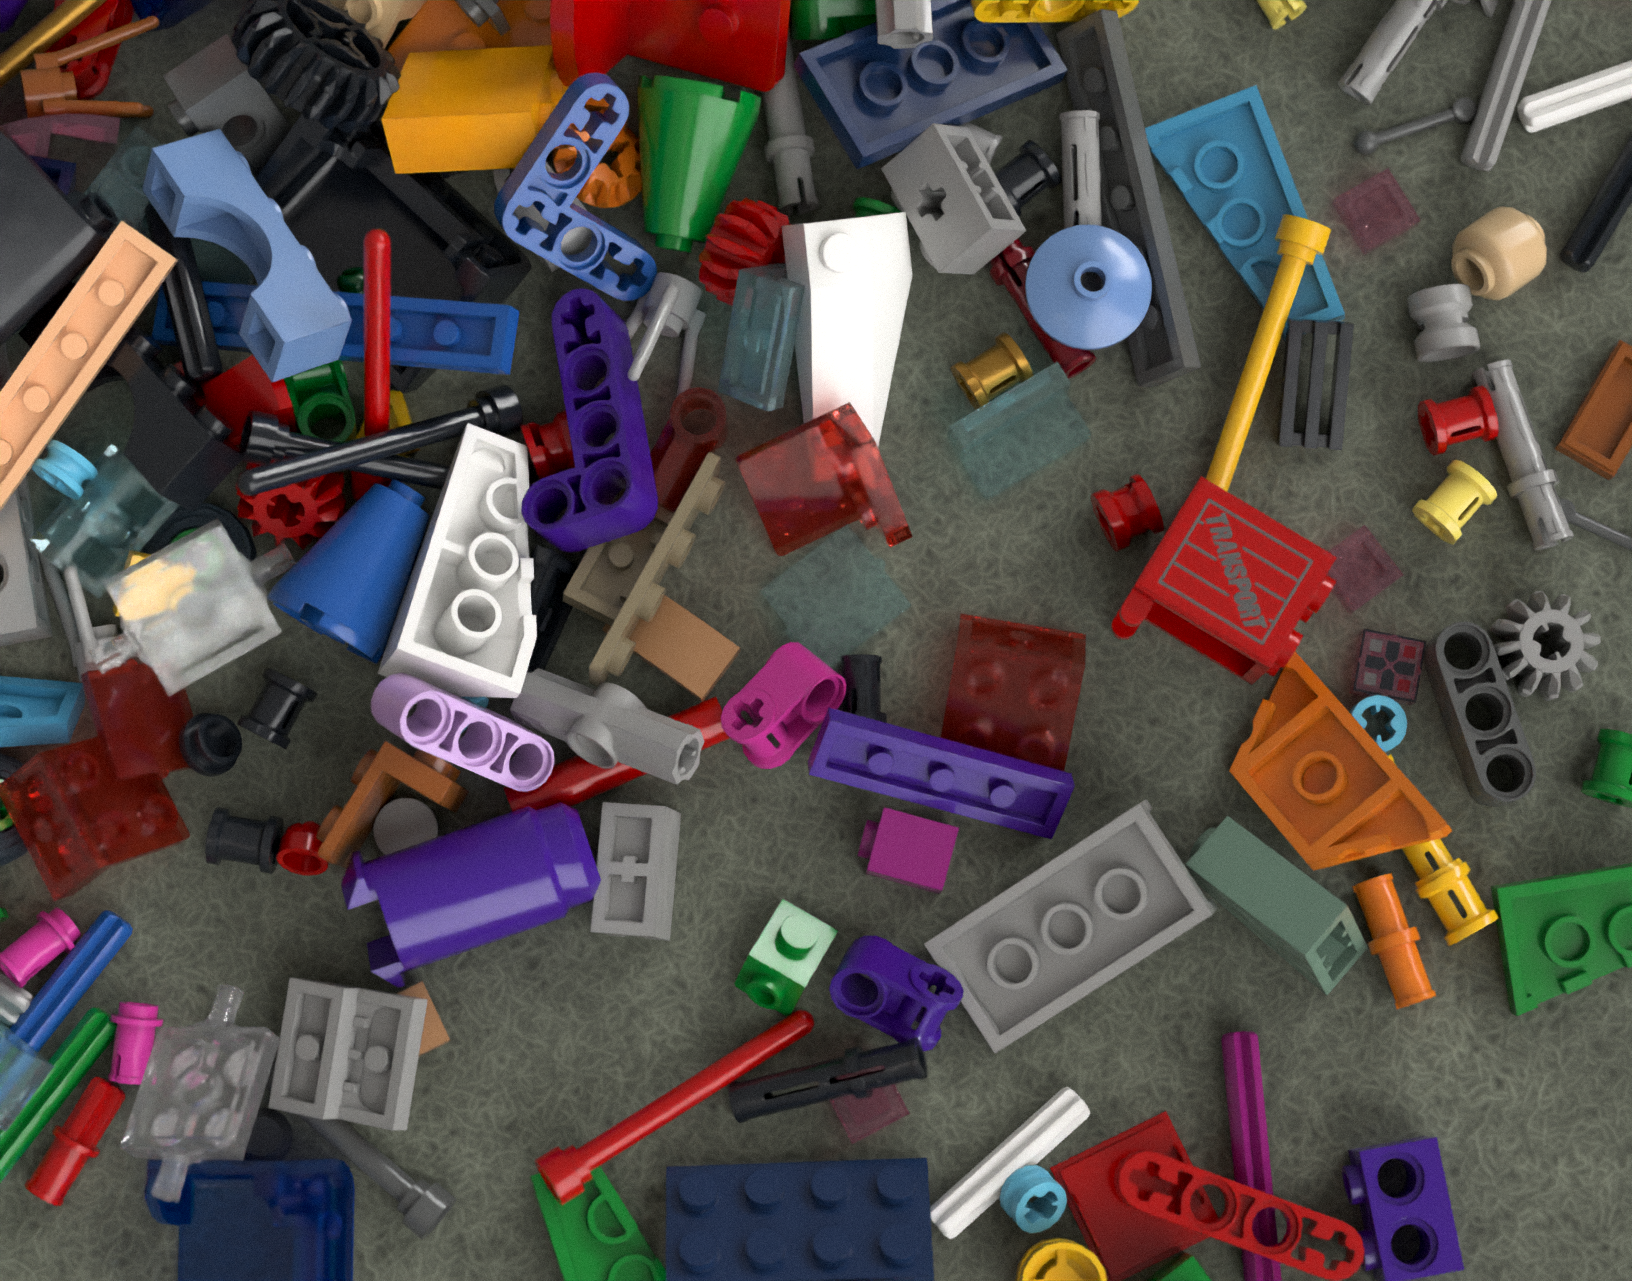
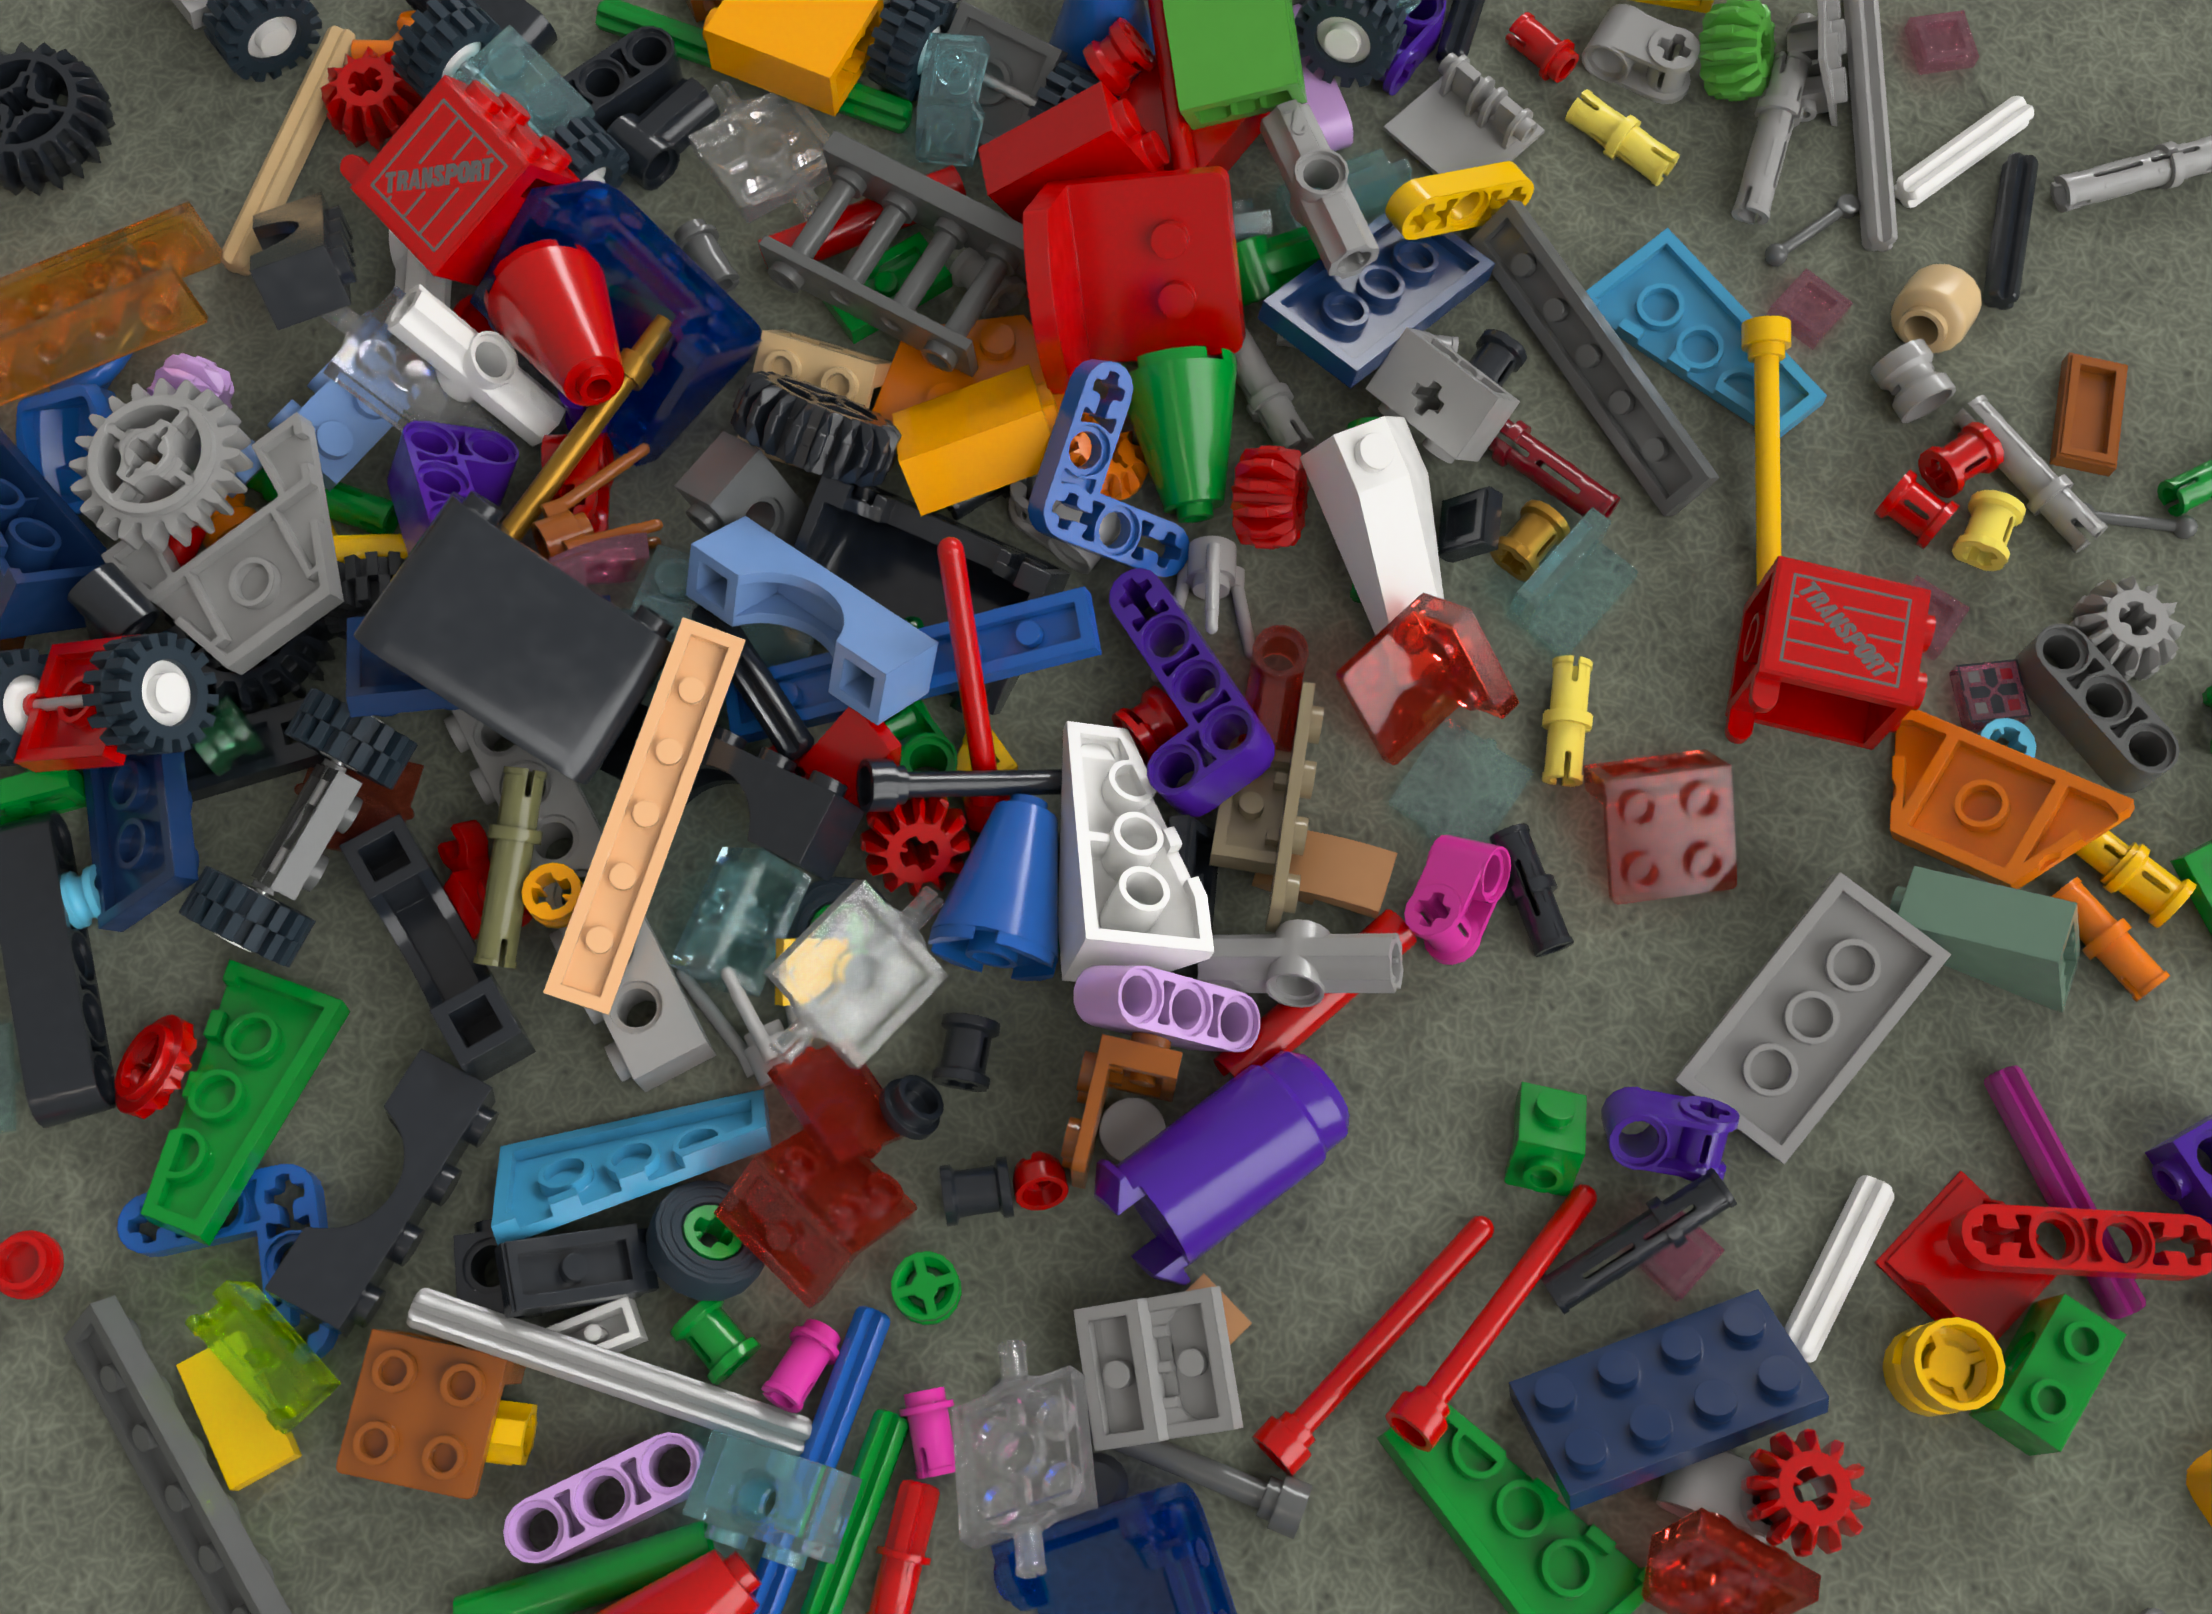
camera: 20 degrees left, 10 degrees down
medium azure bush [32,439,98,500] -> none
black piece [237,385,523,496] -> none
light grey hinge [591,802,681,941] -> none
clear light blue panel [717,263,805,412] -> none
dark purple plate [808,707,1075,839] -> none
magenta brick [857,807,959,894] -> none
medium azure bush [999,1165,1067,1233] -> none
medium blue dish [1025,225,1152,350] -> none
light grey pin [1059,110,1103,292] -> none
red wheel [1090,473,1164,552] -> none
black tile [1276,318,1354,450] -> none
none -> green wheel [891,1251,962,1326]
none -> red piece [1252,1216,1494,1477]
none -> black tile [1437,486,1503,563]
none -> light yellow pin [1542,655,1593,787]
none -> red bush [1874,469,1960,550]

